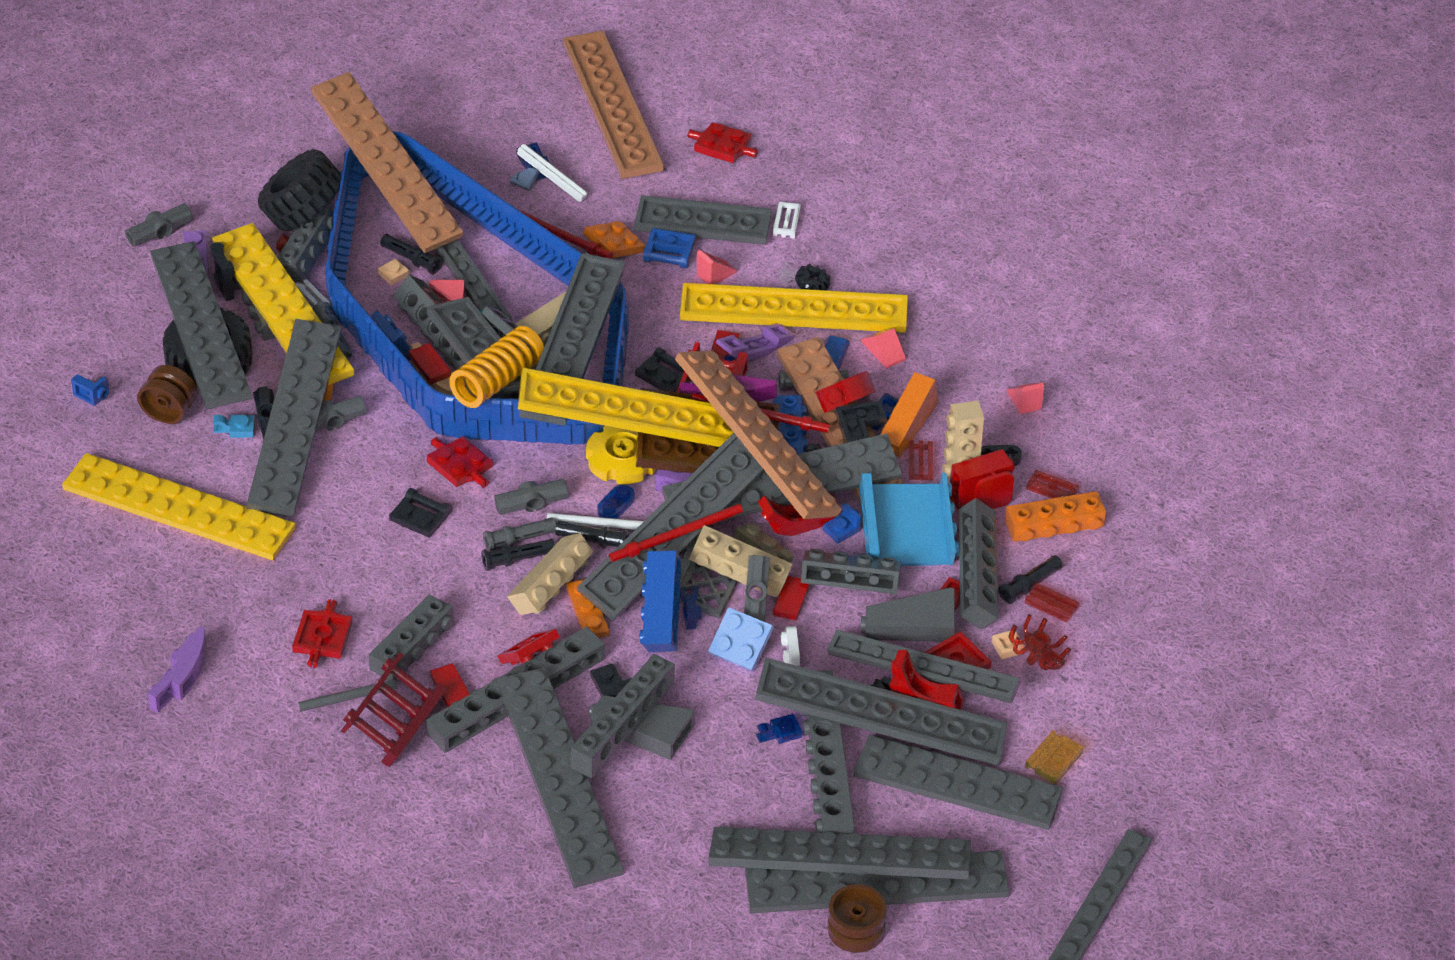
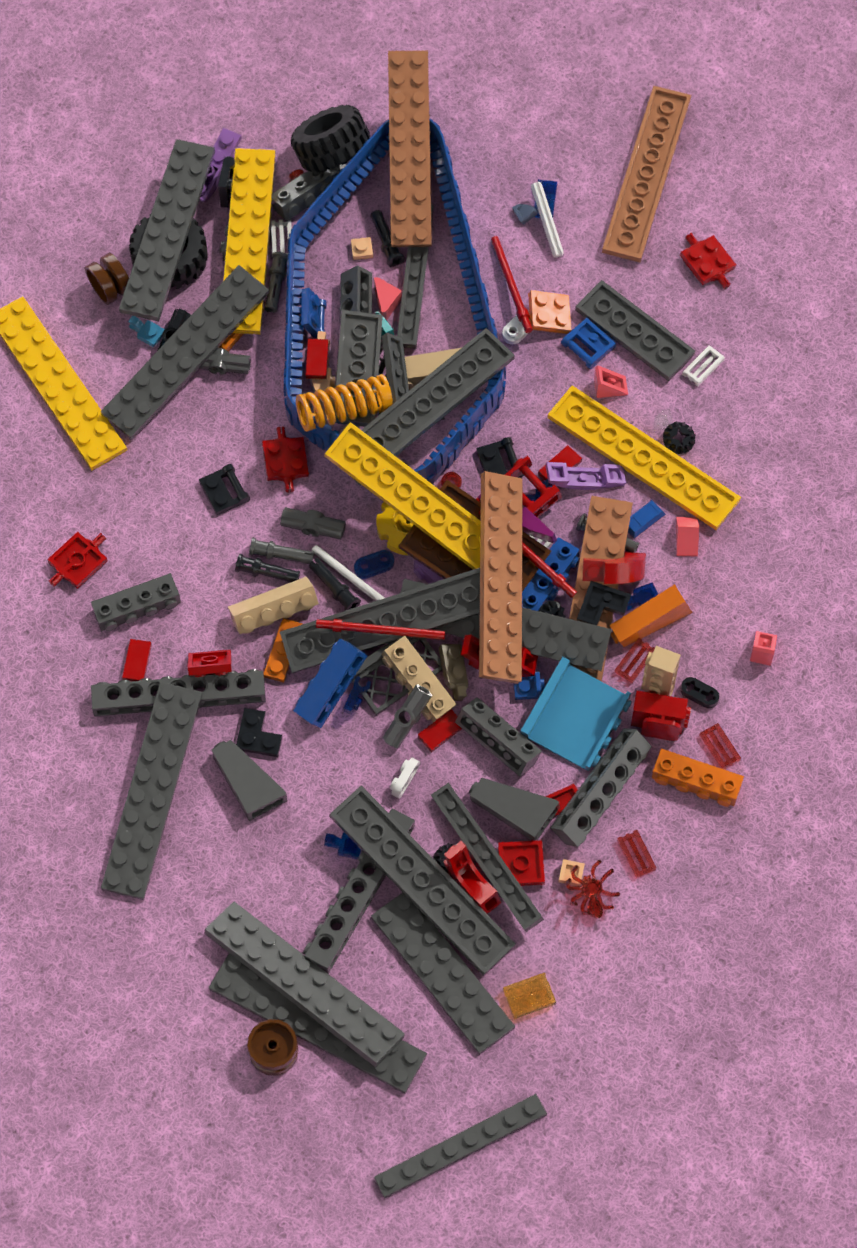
camera: 35 degrees right, 20 degrees up
blue bracket [71,374,110,406] -> none
dark grey piece [125,203,193,247] -> none
dark grey bar [298,679,398,712] -> none
dark red fence [341,652,447,767] -> none
dark grey brick [570,654,675,778] -> none
light blue plate [708,608,774,671] -> none
black pin [998,555,1063,604] -> none

